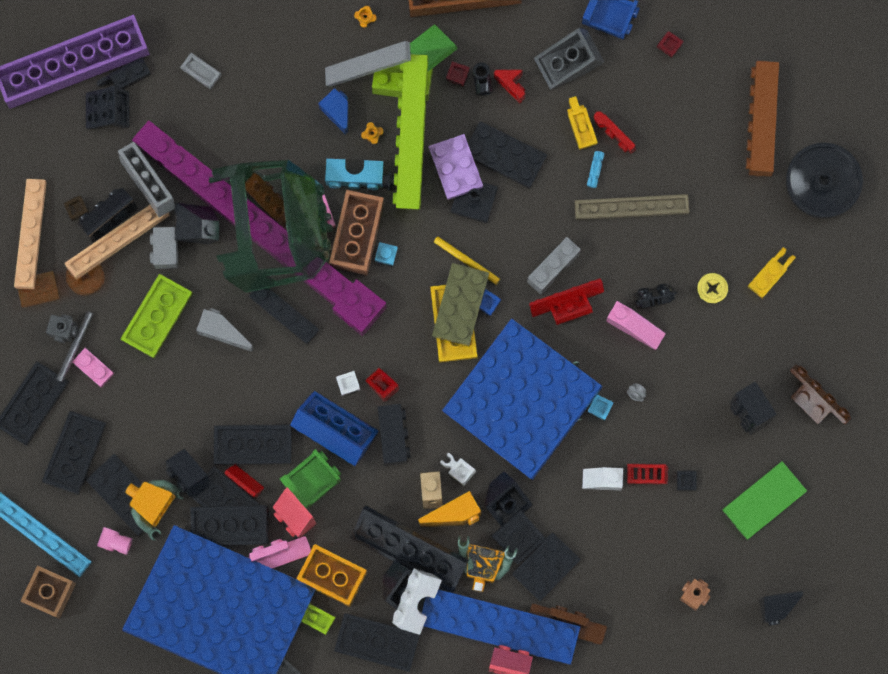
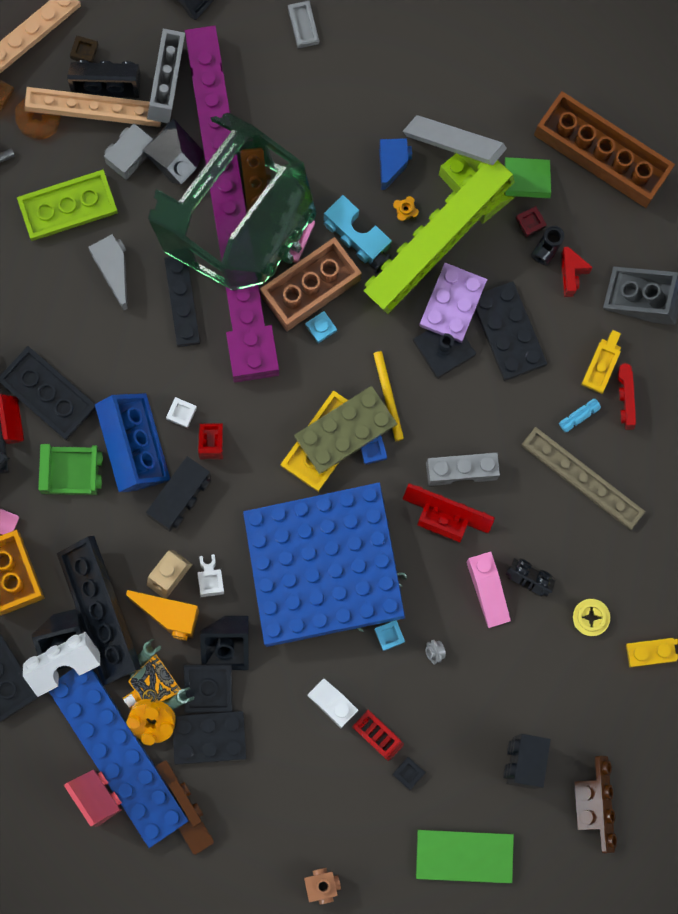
camera: 30 degrees right, 0 degrees up
coral slope [273,487,317,538] -> none
light orange plate [354,6,376,28] -> none
none -> light orange plate [126,699,176,746]

